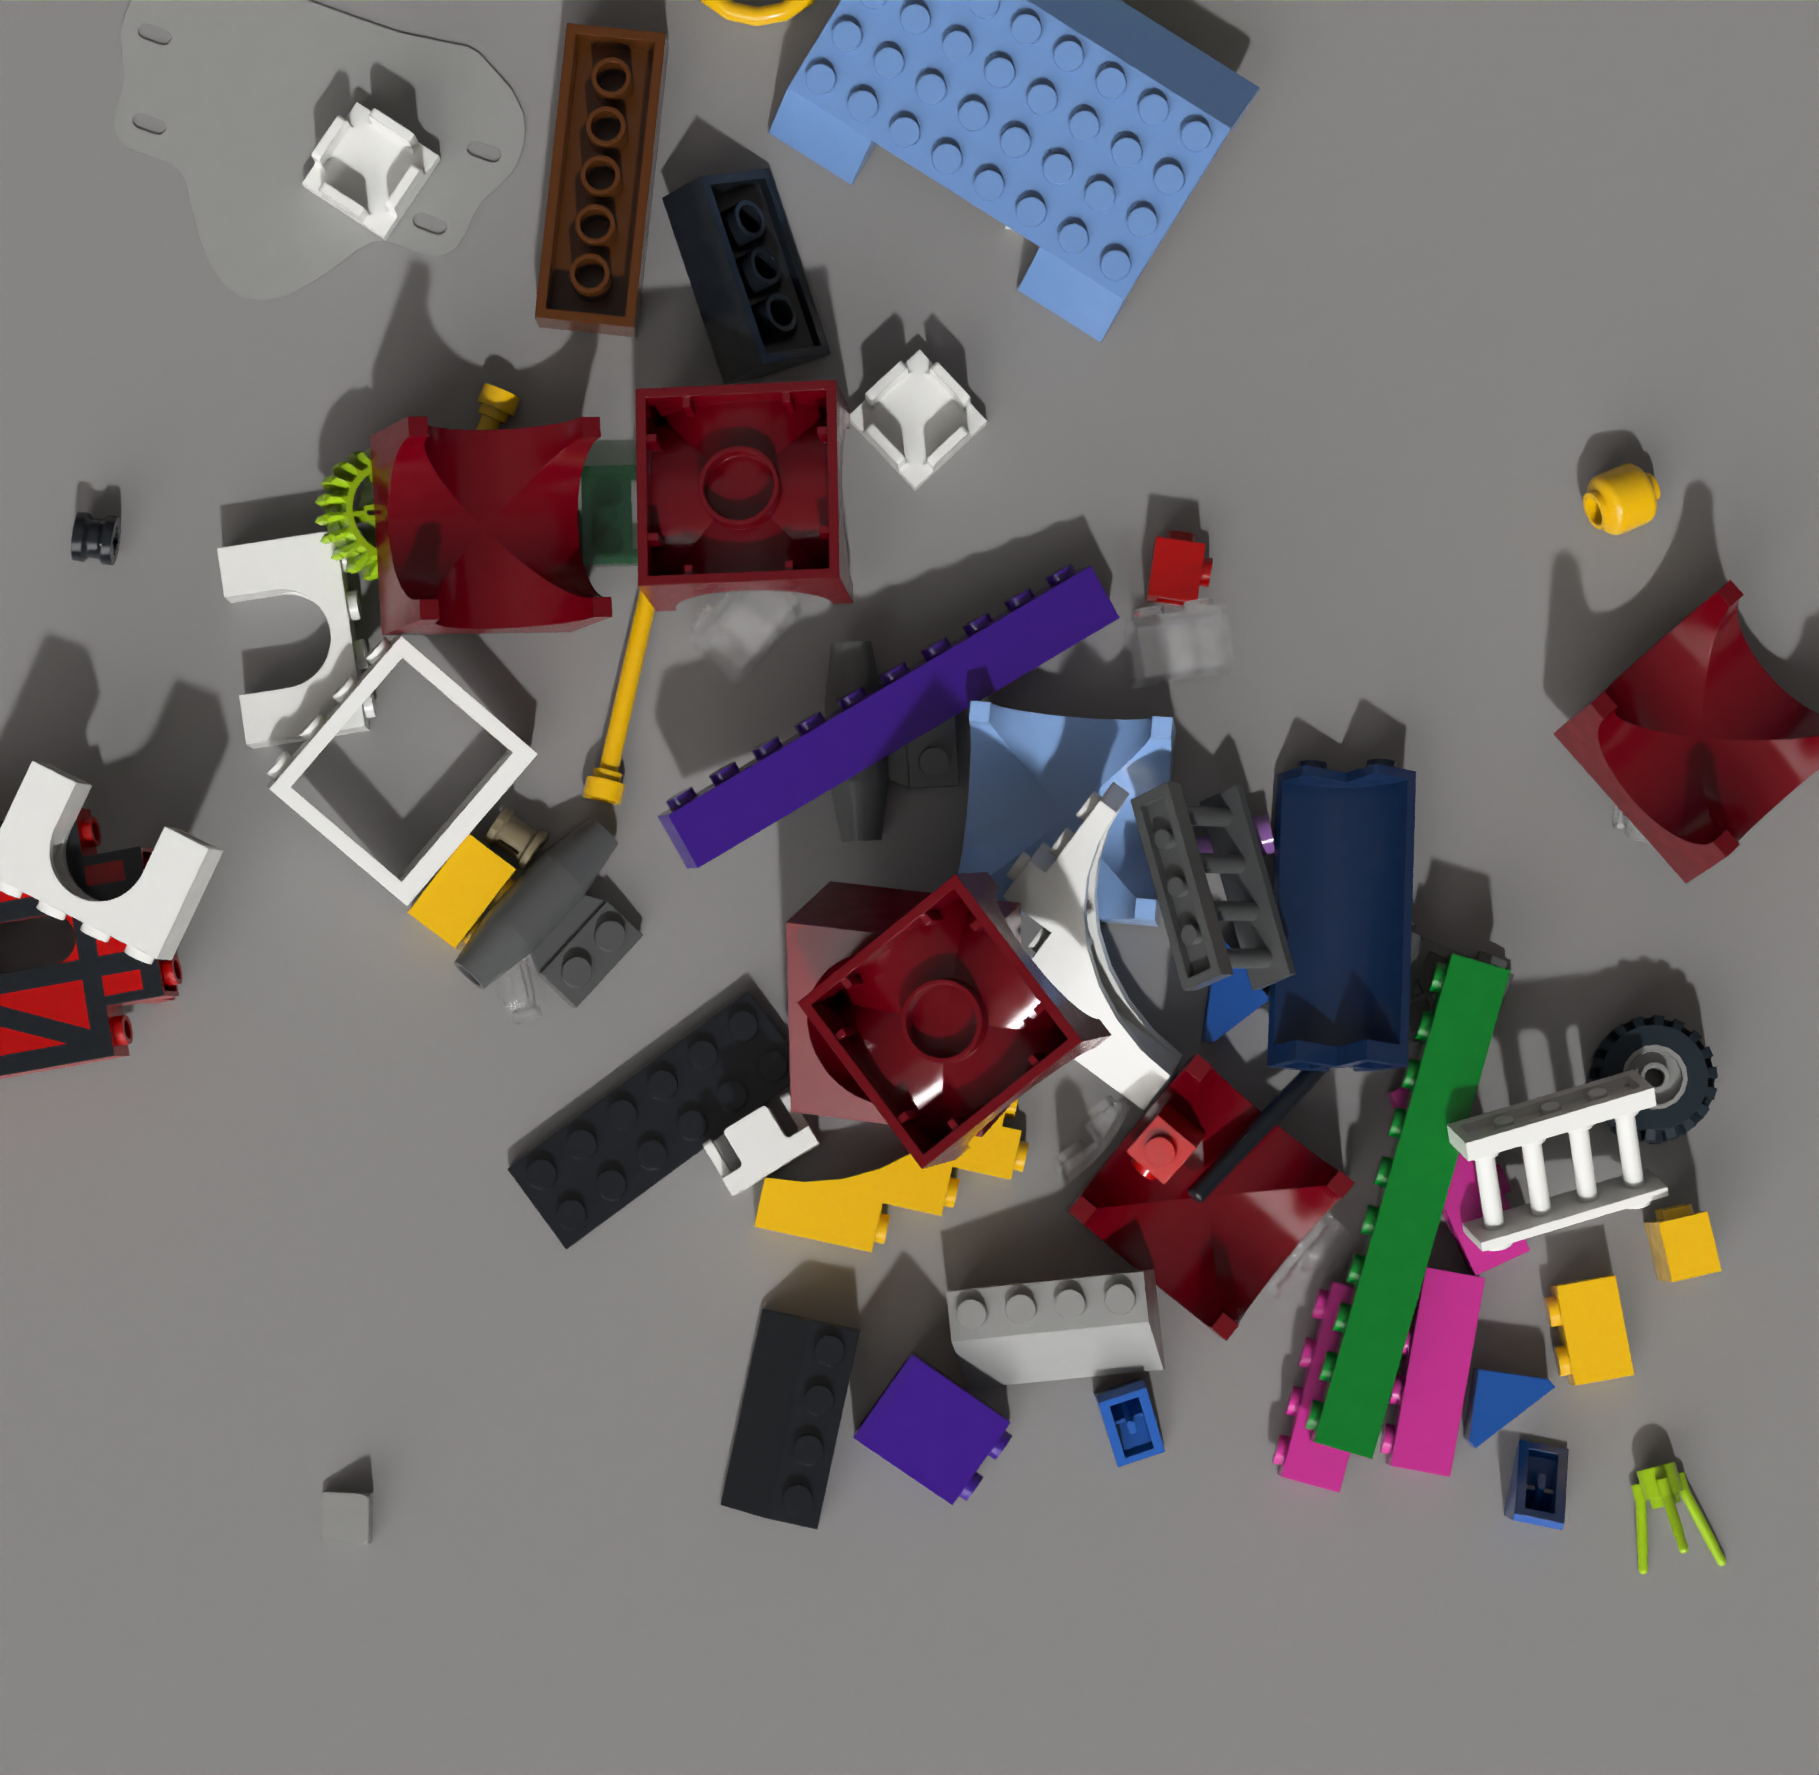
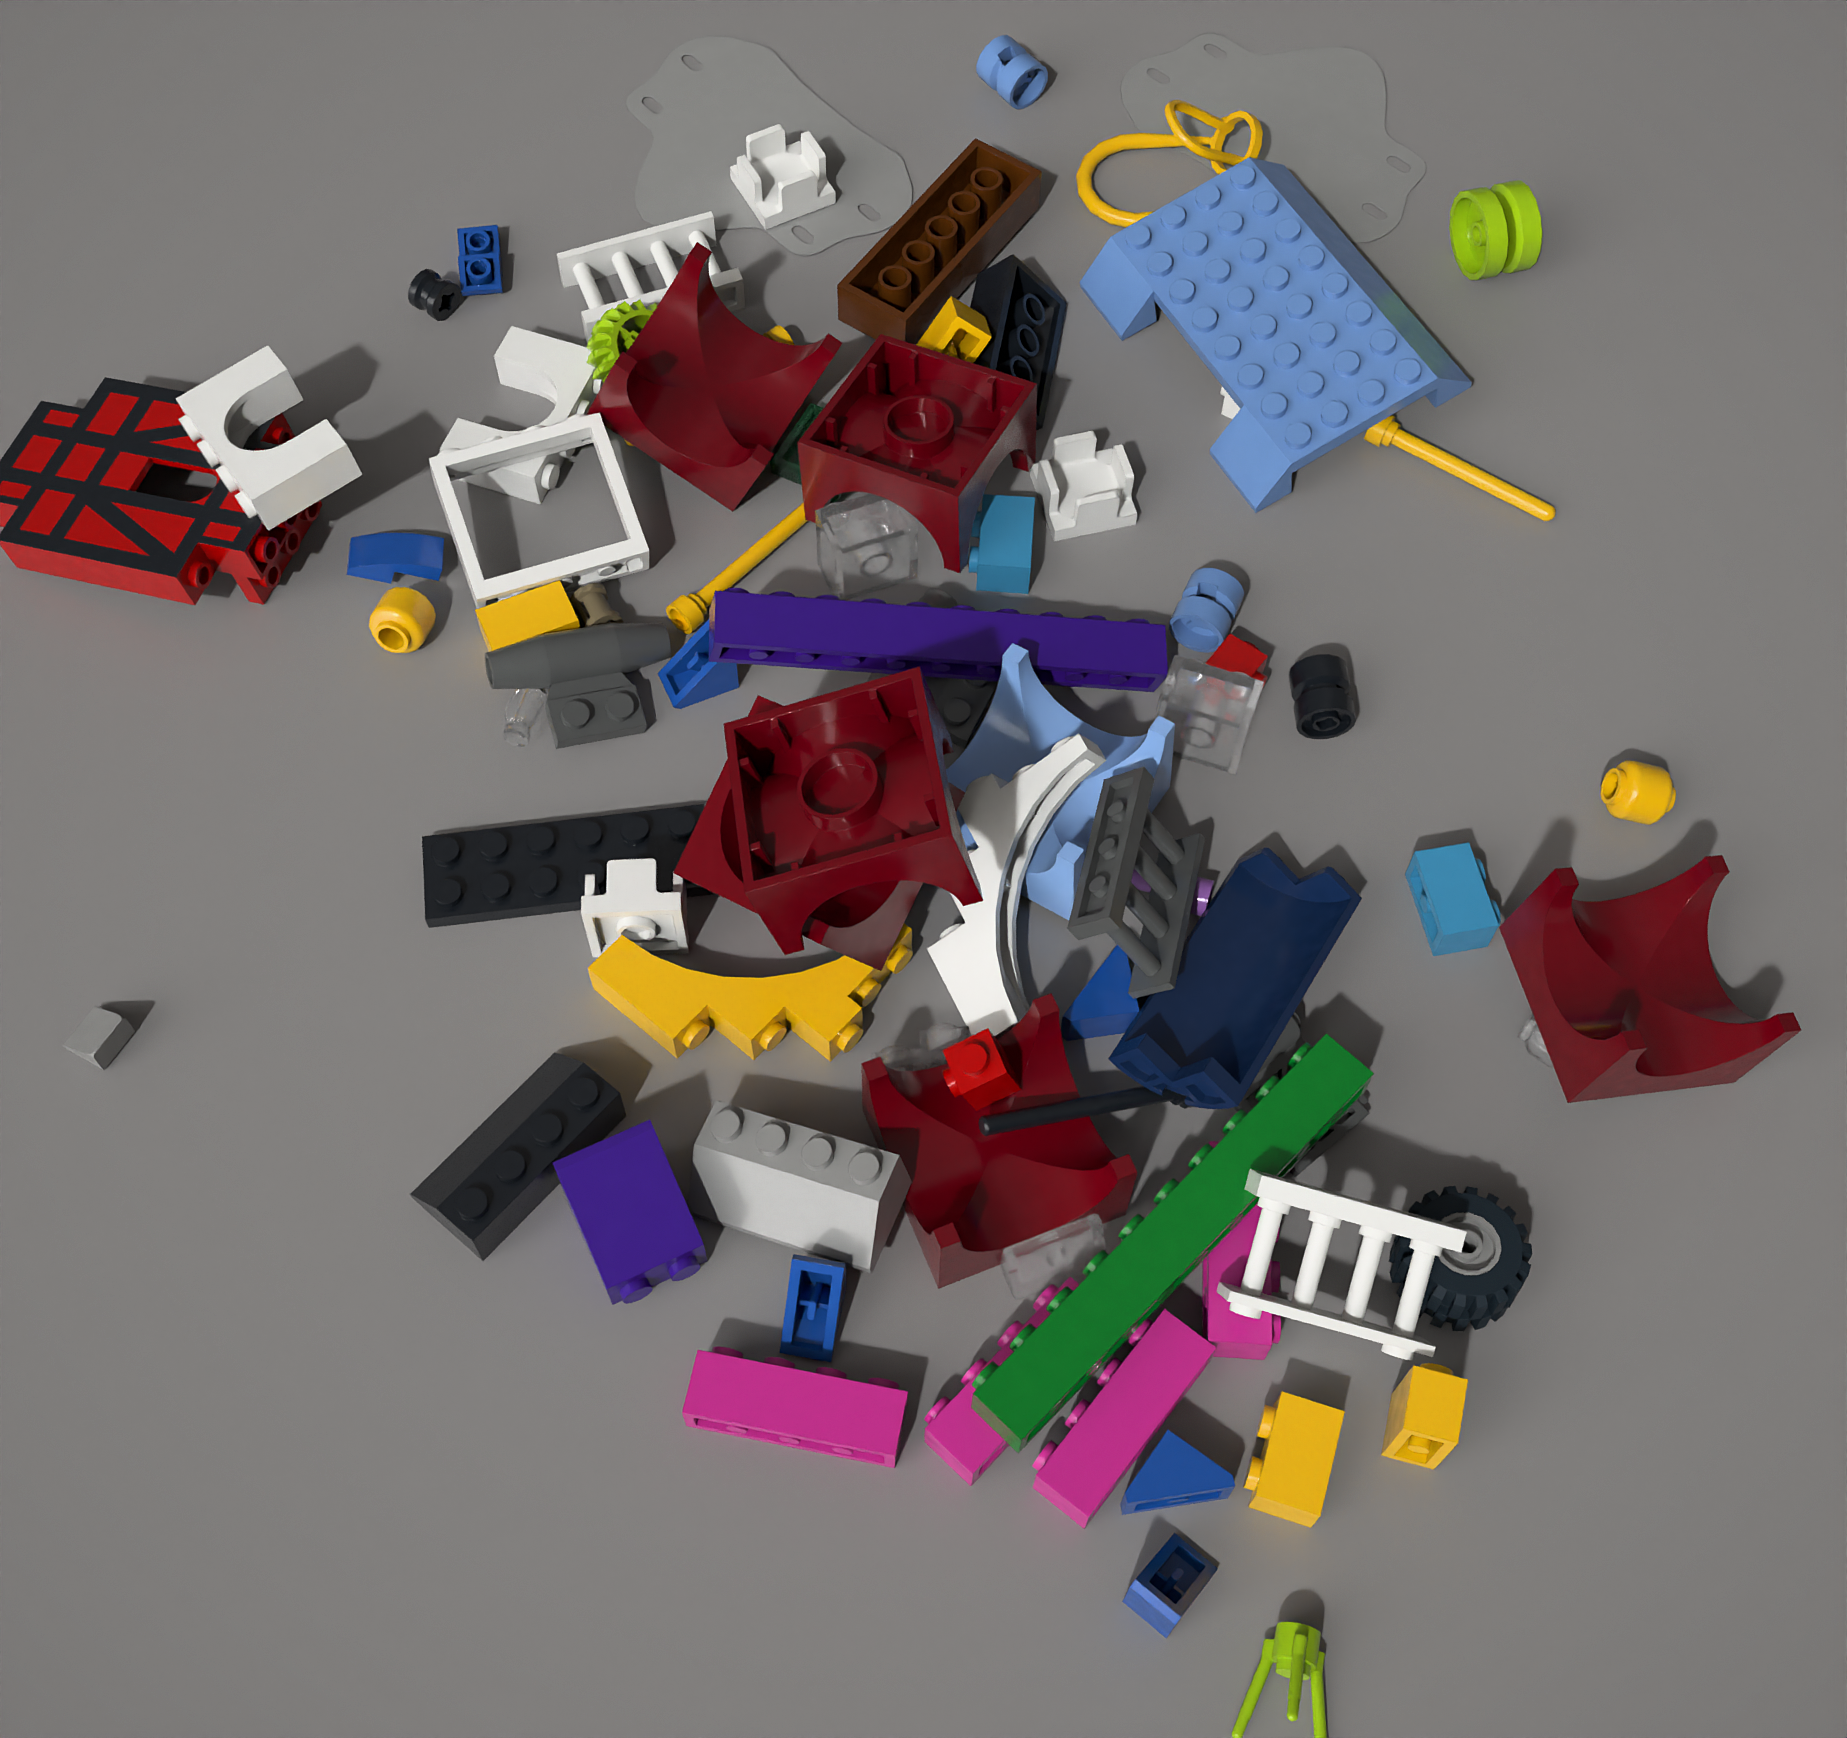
camera: 25 degrees right, 25 degrees down
none -> blue slope [346,533,444,584]
none -> yellow head [369,587,436,653]
none -> blue slope [457,225,503,296]
none -> white fence [556,211,745,344]
none -> blue slope [657,619,739,709]
none -> dark pink brick [682,1346,908,1468]
none -> yellow brick [916,296,992,363]
none -> dark azure brick [969,494,1035,594]
none -> medium blue wheel [1169,568,1244,653]
none -> black wheel [1288,654,1356,739]
none -> yellow piece [1364,415,1556,521]
none -> dark azure brick [1405,842,1501,956]

